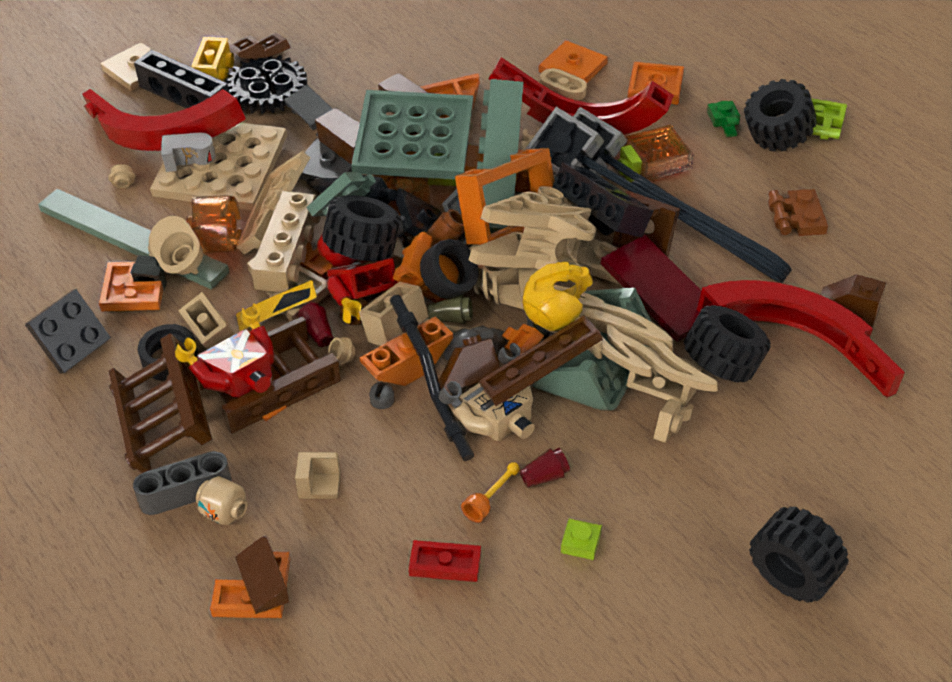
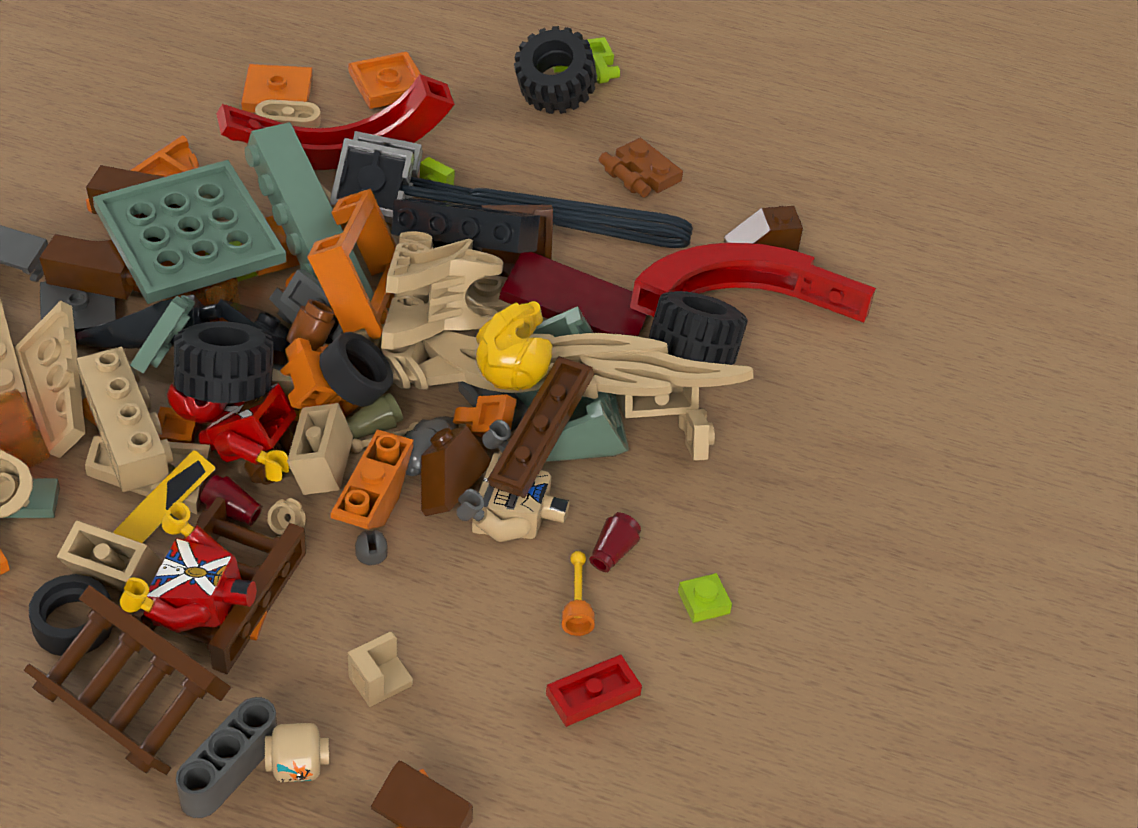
camera: 40 degrees left, 0 degrees up
black bar [390,294,474,461] -> none
clear orange brick [624,125,694,182] -> none
green plate [707,101,740,137] -> none
black tyre [749,506,849,602] -> none

